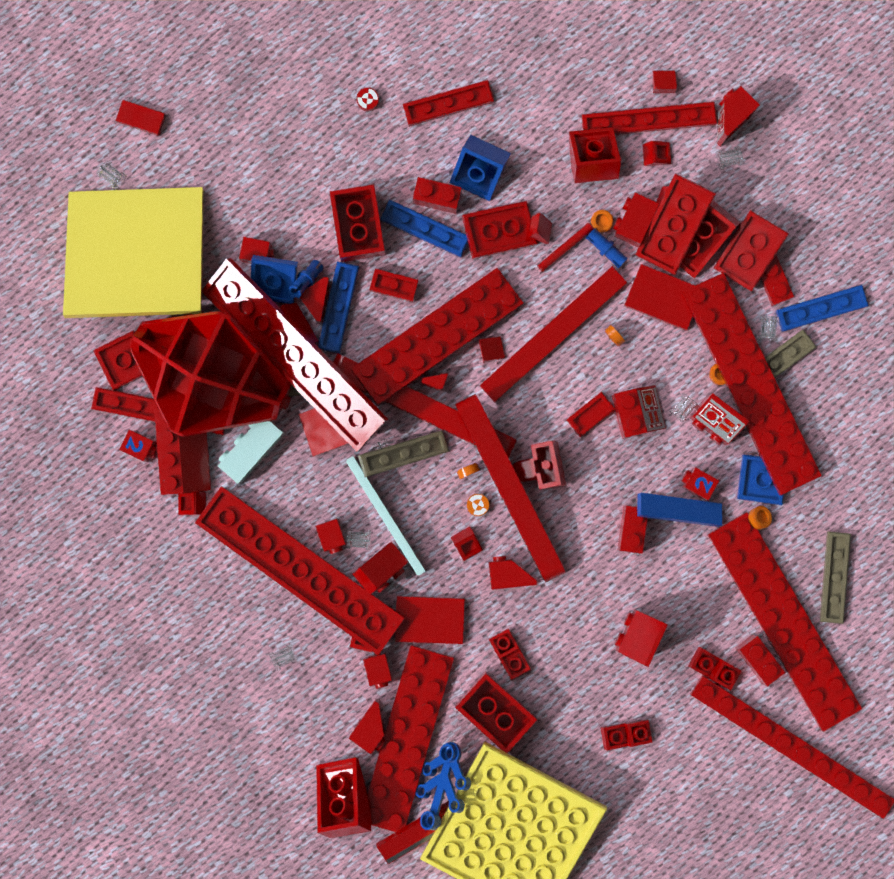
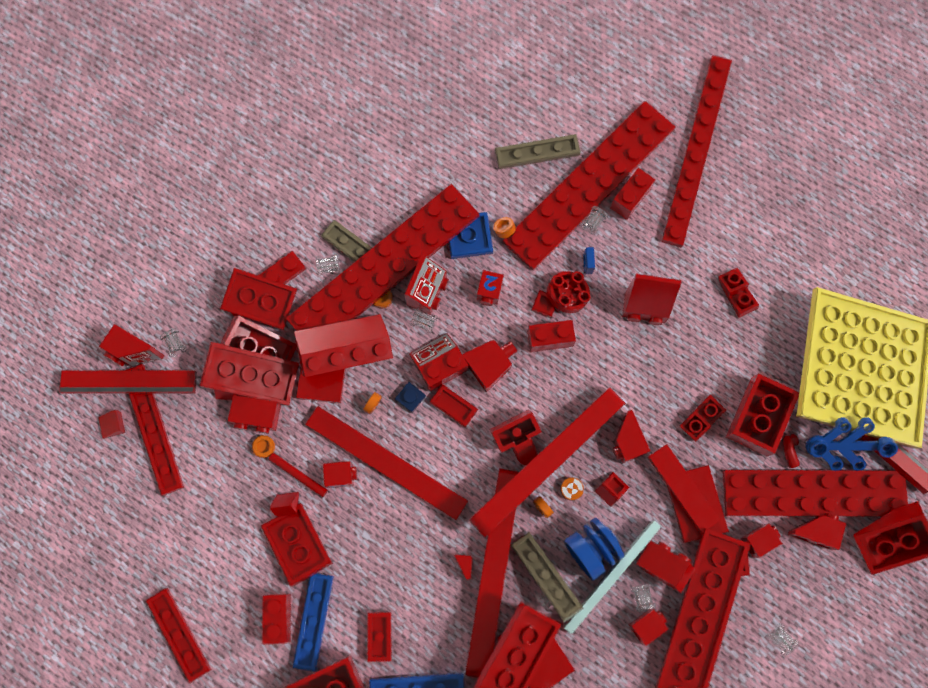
camera: 105 degrees left, 10 degrees down
red plate [351,268,524,406] -> none
blue slope [449,135,511,201] -> none
red slope [479,336,505,363] -> none
red slope [569,127,621,183] -> none
blue pin [585,228,628,268] -> none
blue tile [637,493,722,527] -> none
red slope [643,141,671,166] -> none
red slope [688,647,742,691] -> none
blue tile [776,285,869,332] -> none
none -> red tile [59,370,197,394]
none -> red slope [293,314,393,377]
none -> red brick [323,461,358,488]
none -> dark blue plate [395,382,426,413]
none -> red torso [462,340,517,392]
none -> red tile [531,290,555,318]
none -> red tile [547,271,591,313]
none -> blue wheel [563,517,625,581]
none -> clear bush [580,206,608,235]
none -> blue tile [583,247,595,274]
none -> red tile [647,444,721,534]
none -> red arm [782,434,800,468]

